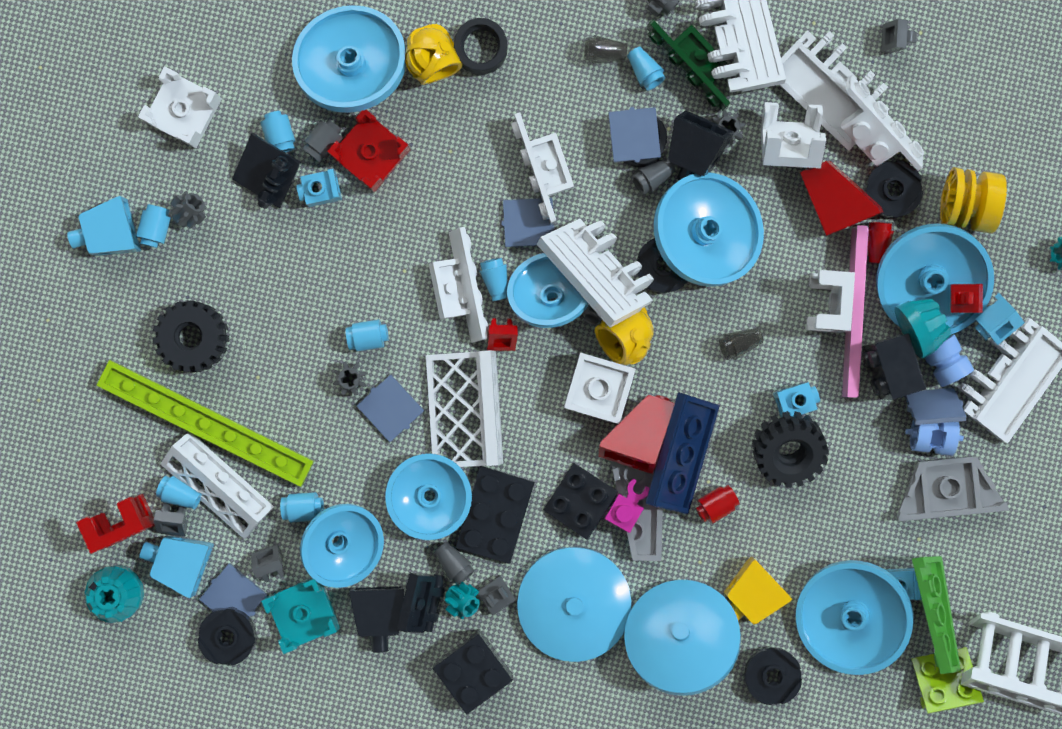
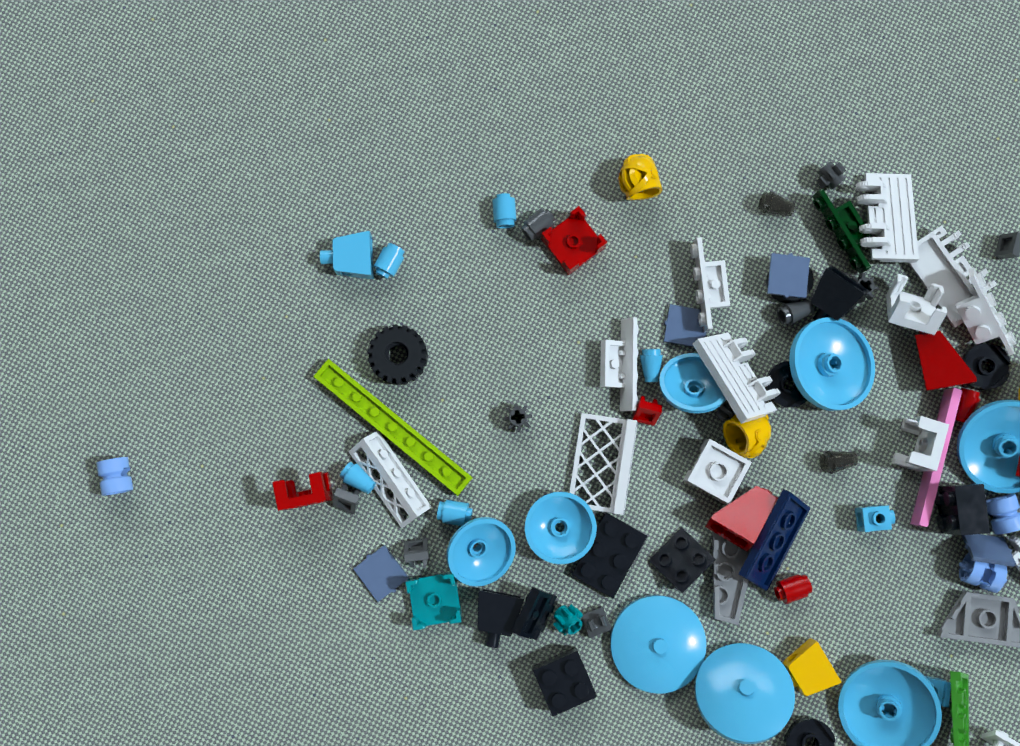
camera: 15 degrees right, 5 degrees down
teal piece [84,565,144,623] -> none
white panel [138,66,222,148] -> none
medium azure torso [139,536,214,598] -> none
dark grey gear [170,191,207,229] -> none
black plate [198,607,257,666] -> none
black hinge [232,133,301,209] -> none
medium azure dish [292,5,406,113] -> none
medium azure brick [297,169,342,207] -> none
medium azure brick [345,319,389,352] -> none
sand blue piece [357,374,424,442] -> none
dark grey cone [434,542,475,585] -> none
black tyre [454,18,508,75] -> none
dark pink plate [605,479,650,533] -> none
medium azure cone [627,47,665,91] -> none
black tyre [752,411,829,488] -> none
teal piece [895,299,951,358] -> none

